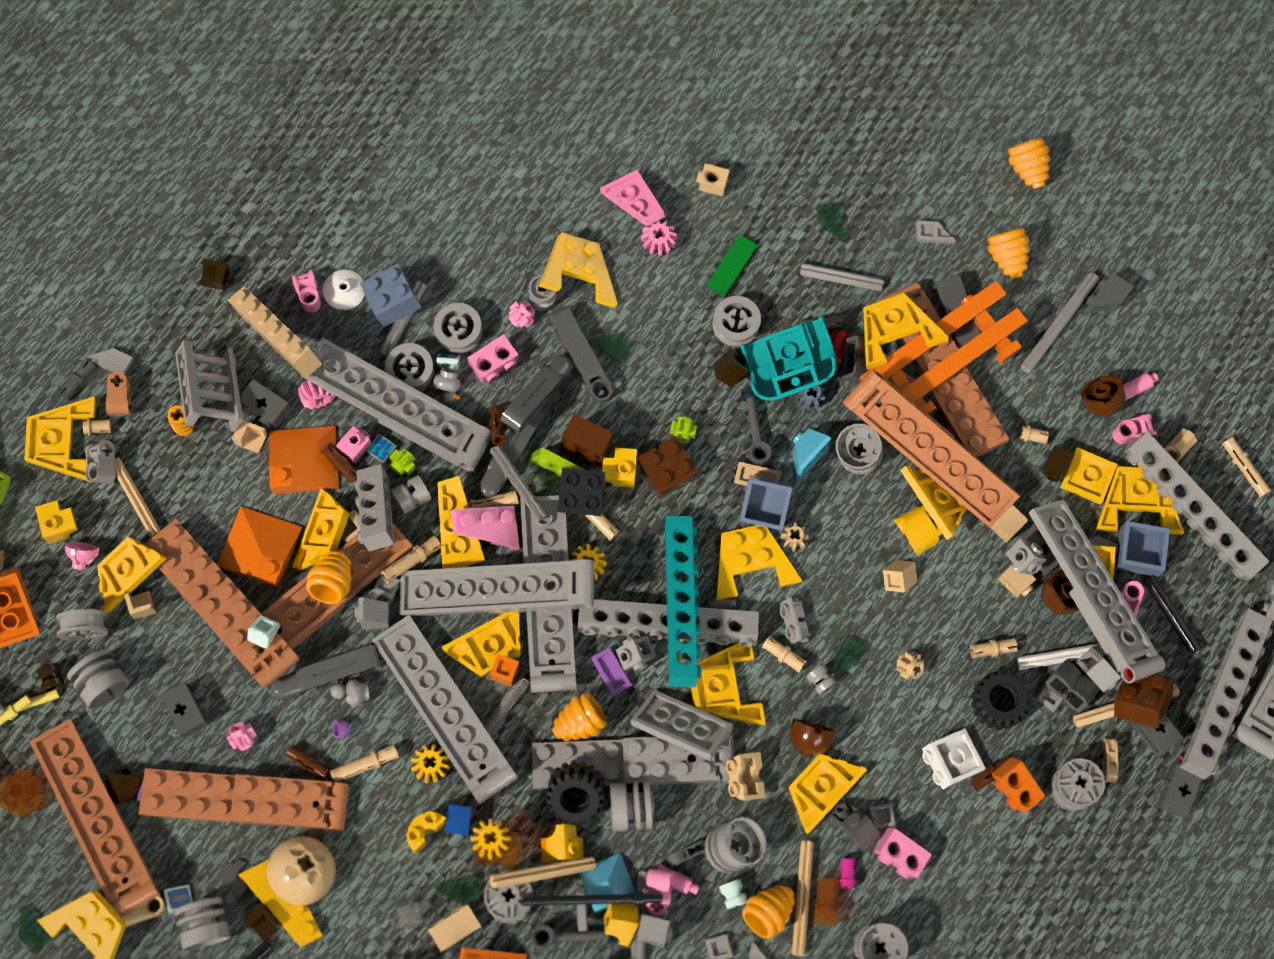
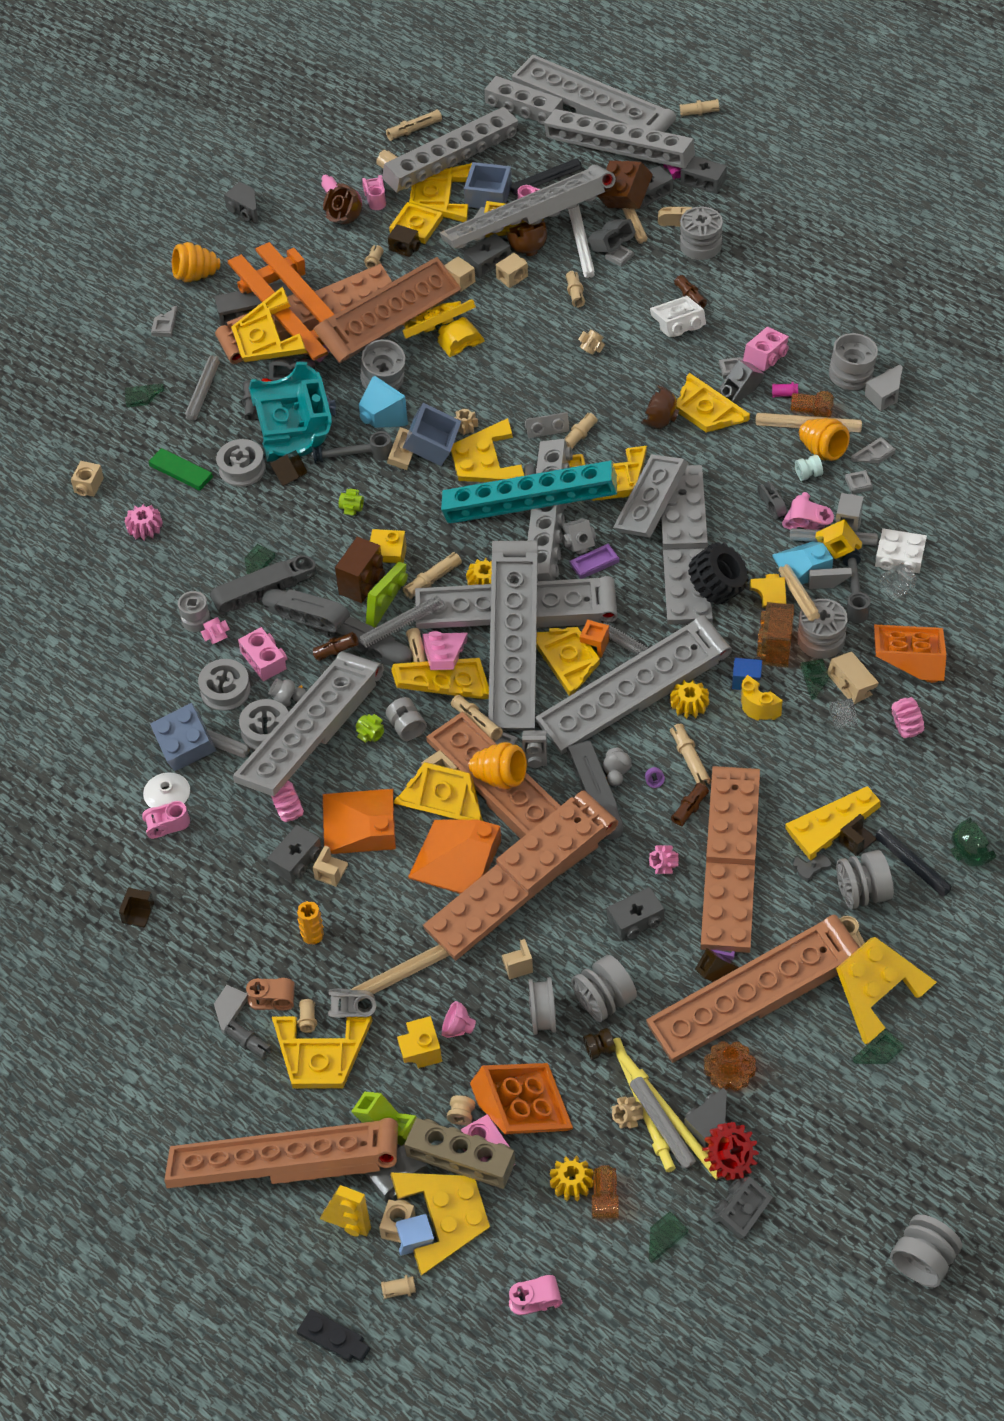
camera: 80 degrees left, 20 degrees down
yellow wing [97,537,166,613] -> none
slope [164,885,193,914] -> none
light grey fence [175,340,244,432] -> none
tan brick [228,286,322,379] -> none
light aqua slope [247,615,280,649] -> none
tan piece [267,836,336,905] -> none
reddish brown pin [320,442,357,483] -> none
bright pink brick [336,426,371,464] -> none
light grey brick [354,464,394,551] -> none
tile [366,434,397,464] -> none
light aqua slope [436,353,460,370] -> none
yellow gear [471,819,511,860] -> none
black bar [522,891,663,906] -> none
yellow wing [539,233,618,307] -> none
light orange piece [552,692,607,742] -> none
black hinge [557,468,605,516] -> none
bright pink wing [600,170,665,226] -> none
light grey wheel [610,781,655,832] -> none
reddish brown piece [637,436,698,500] -> none
light grey wheel [705,817,766,874] -> none
tan cylinder [726,752,766,801] -> none
light grey wheel [806,664,837,695] -> none
clear green tile [828,636,866,675] -> none
tan panel [883,560,917,592] -> none
black tyre [971,670,1032,730] -> none
orange brick [992,757,1046,813] -> none
light grey brick [1005,538,1046,575] -> none
light orange piece [1008,138,1050,189] -> none
light grey axle [1021,272,1099,374] -> none
light grey brick [1075,647,1121,692] -> none

